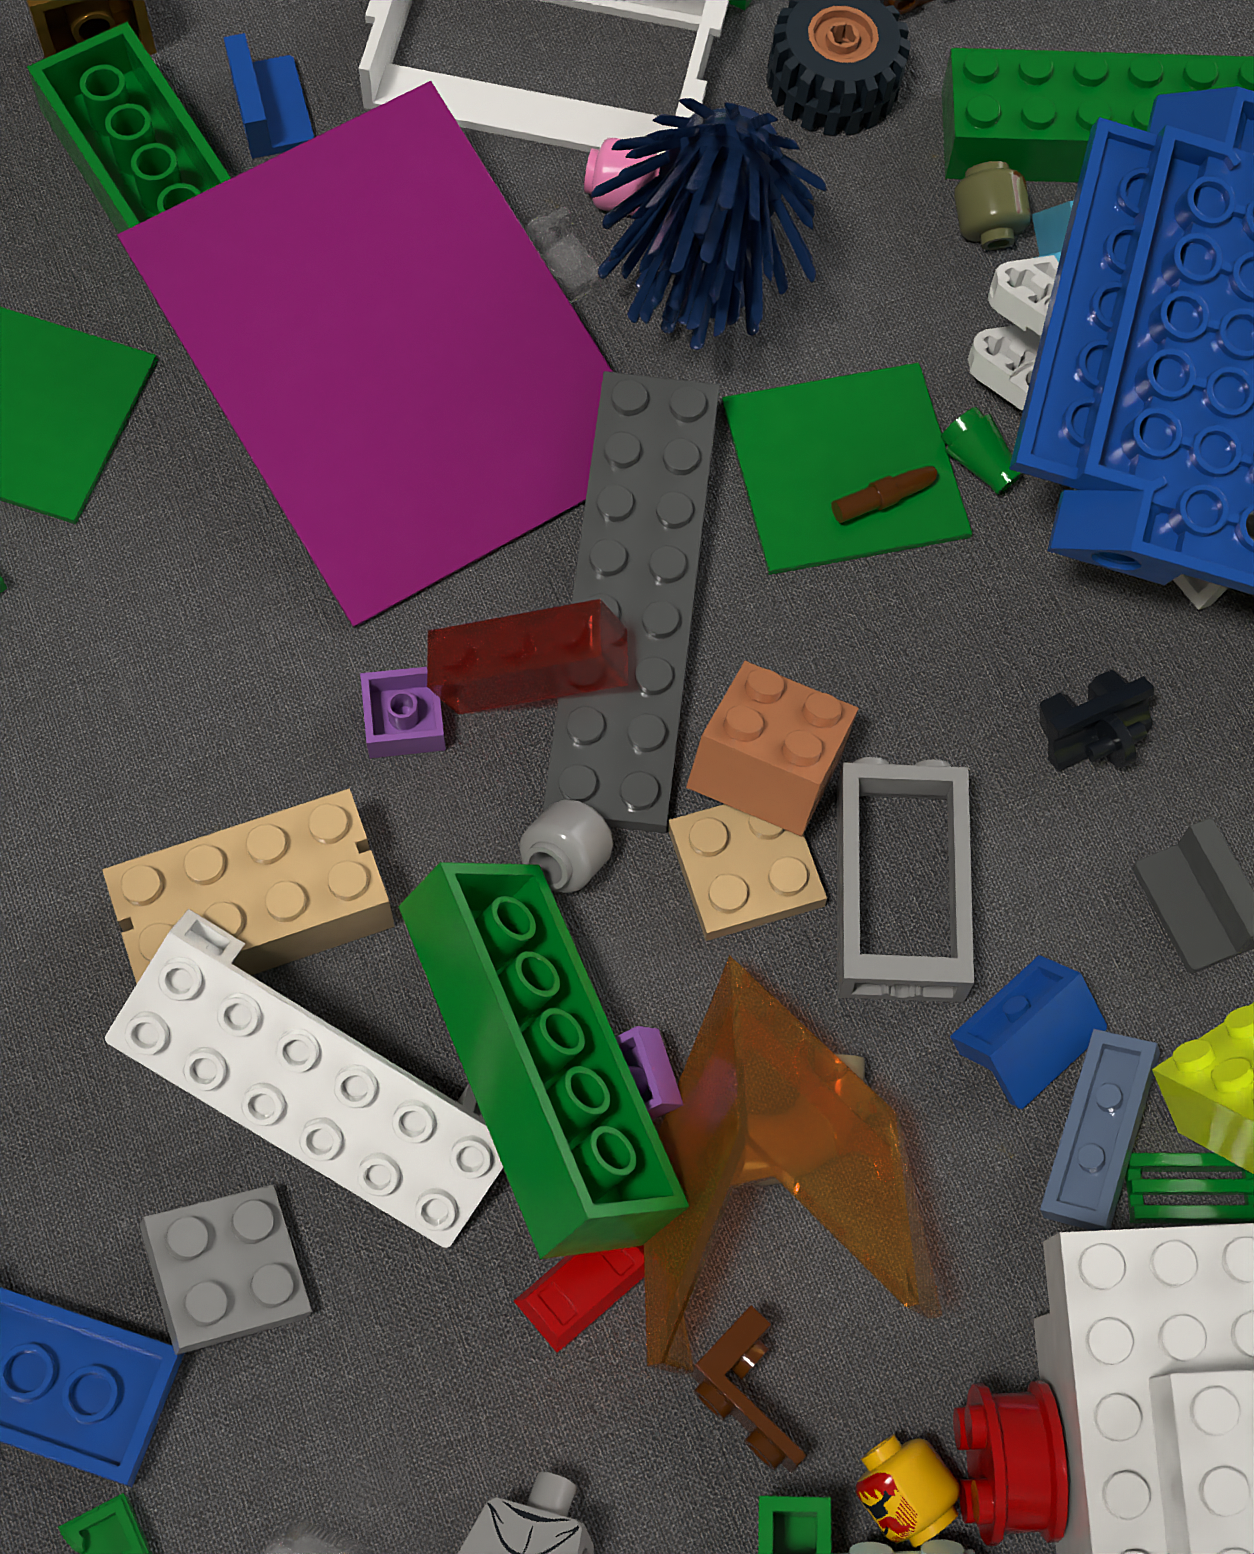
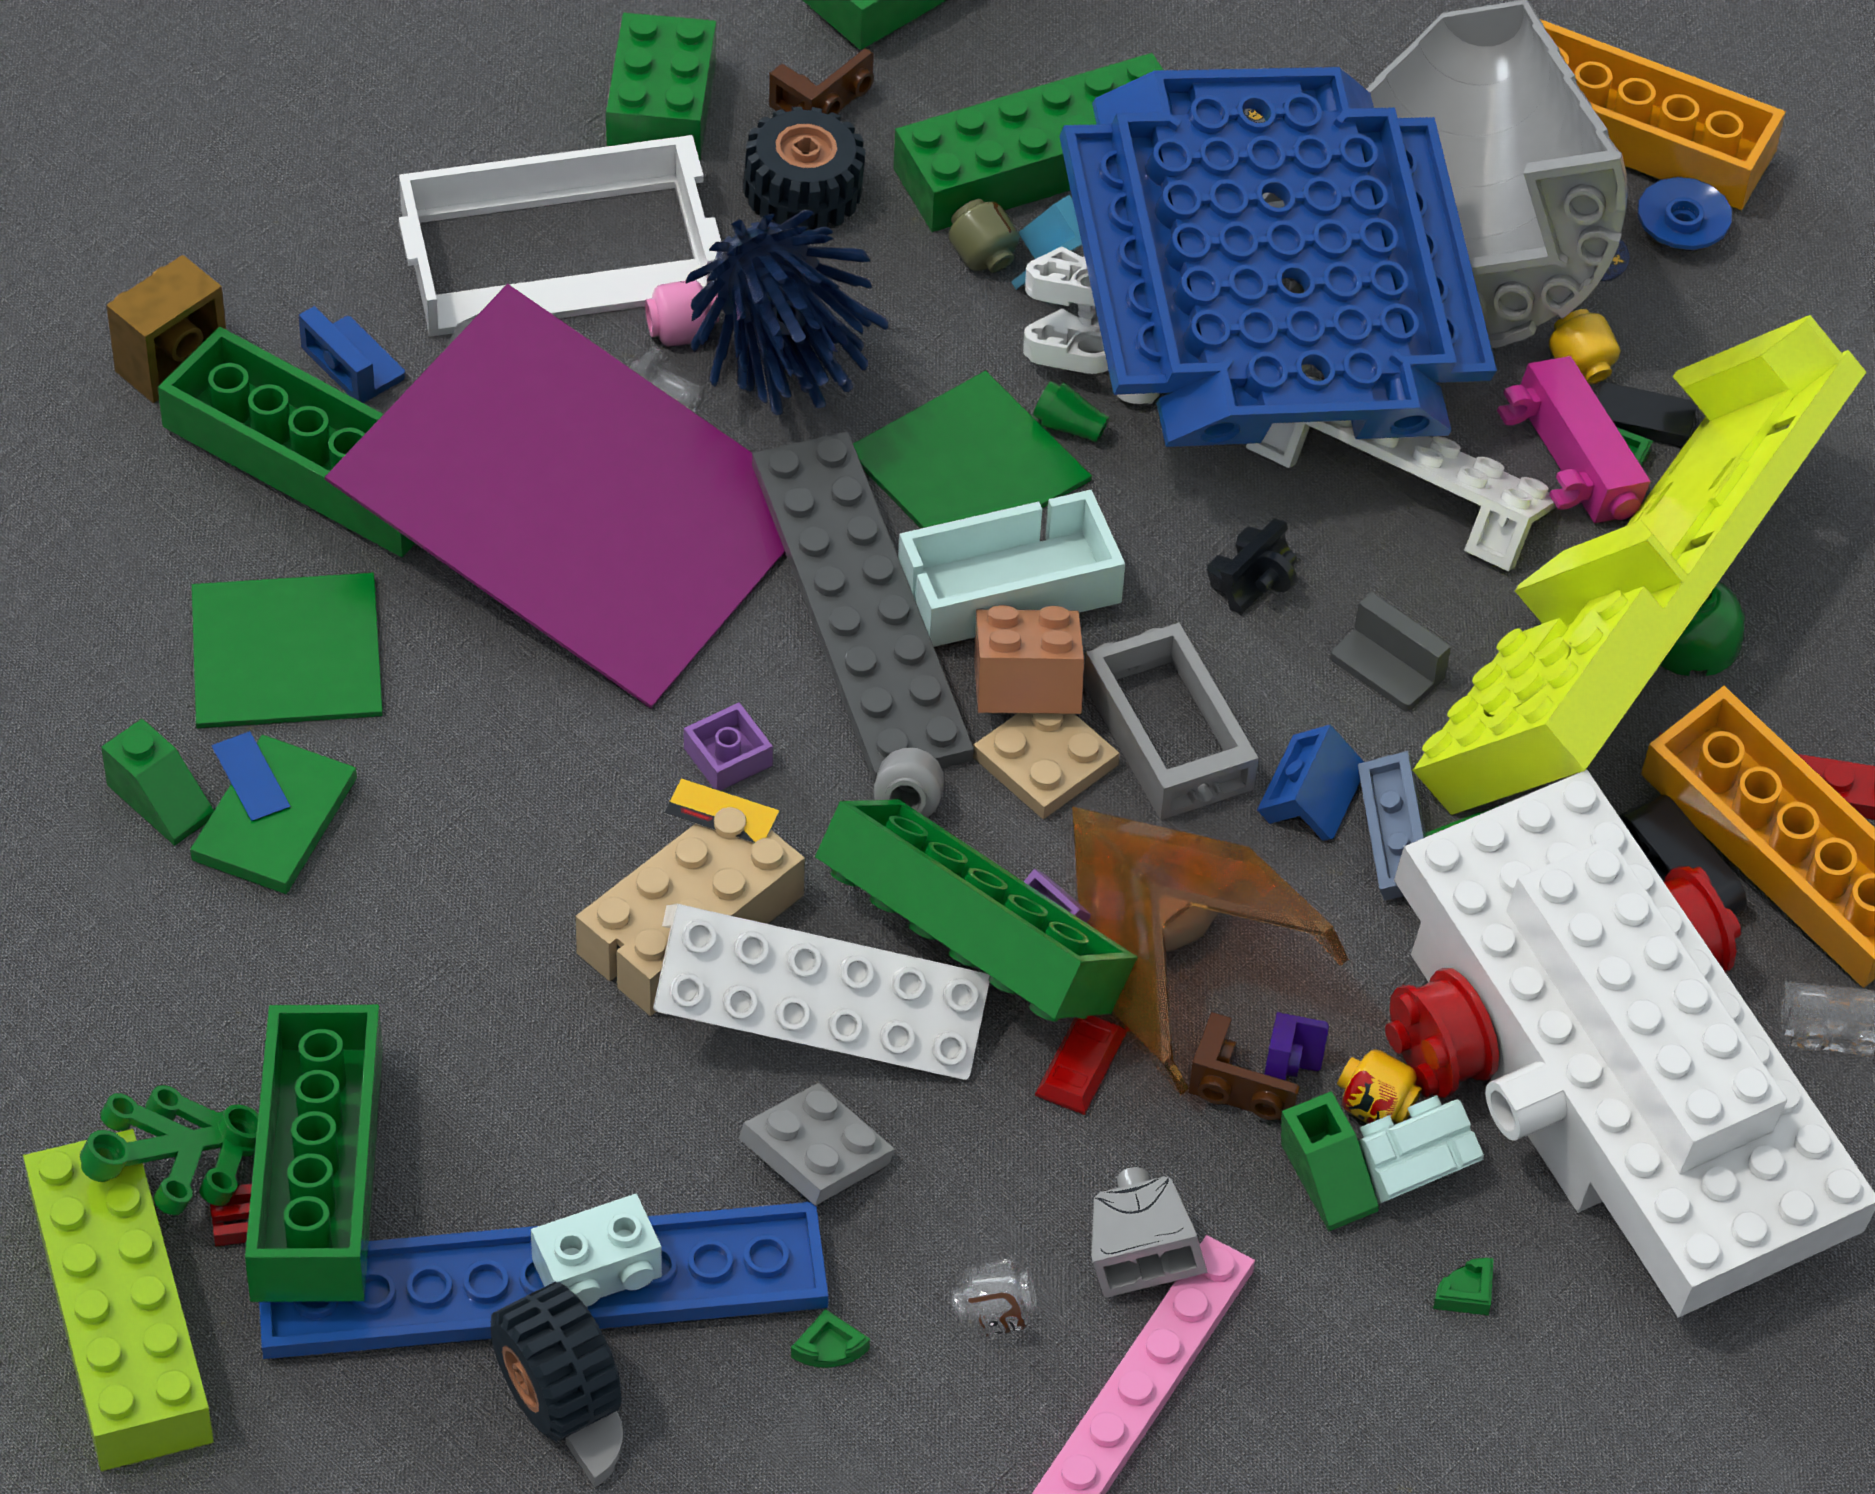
camera: 25 degrees left, 15 degrees down
clear red brick [427,599,628,714] -> none
reddish brown piece [831,466,937,523] -> none
none -> yellow sticker [664,778,779,843]
none -> light aqua piece [898,490,1125,647]
none -> dark purple bracket [1264,1012,1329,1080]

